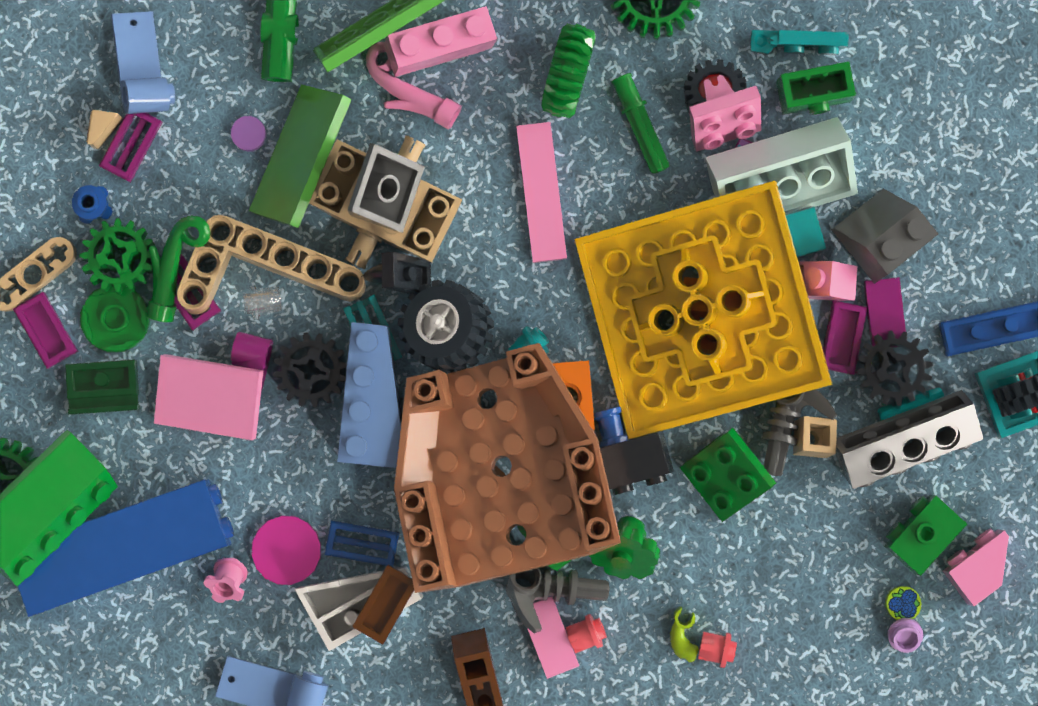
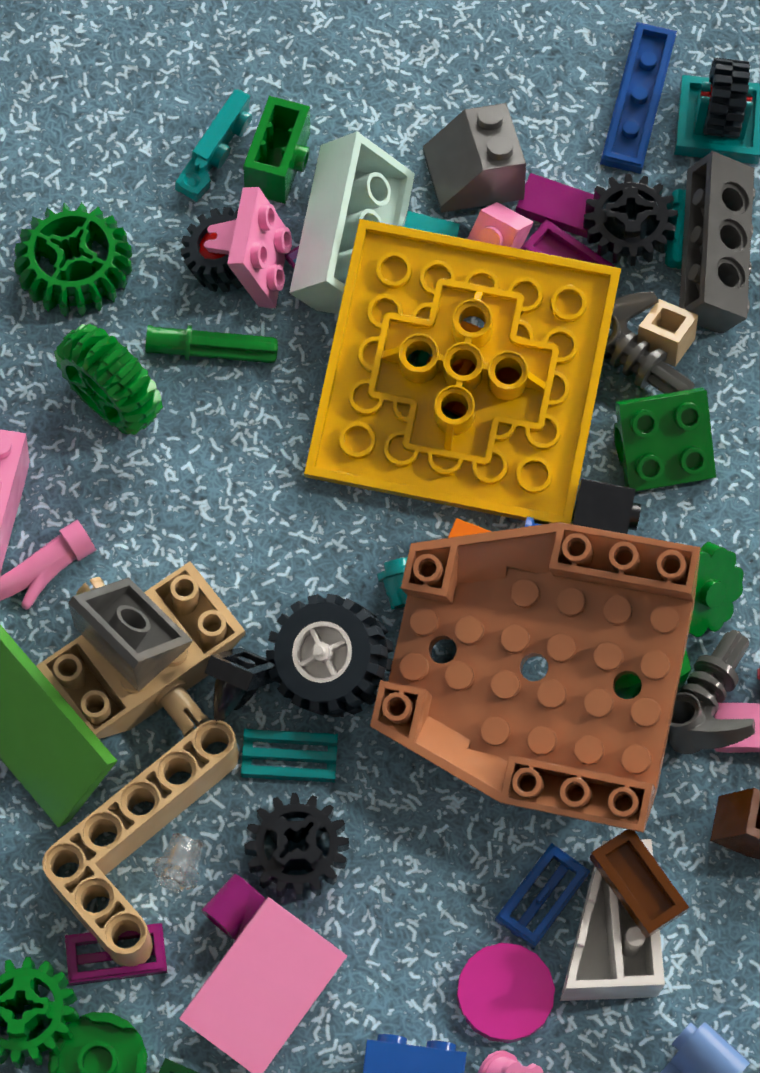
camera: 70 degrees left, 20 degrees down
green plant [146,215,210,322] -> none
medium blue wedge [337,322,402,468] -> none
bright pink tile [516,122,567,263] -> none

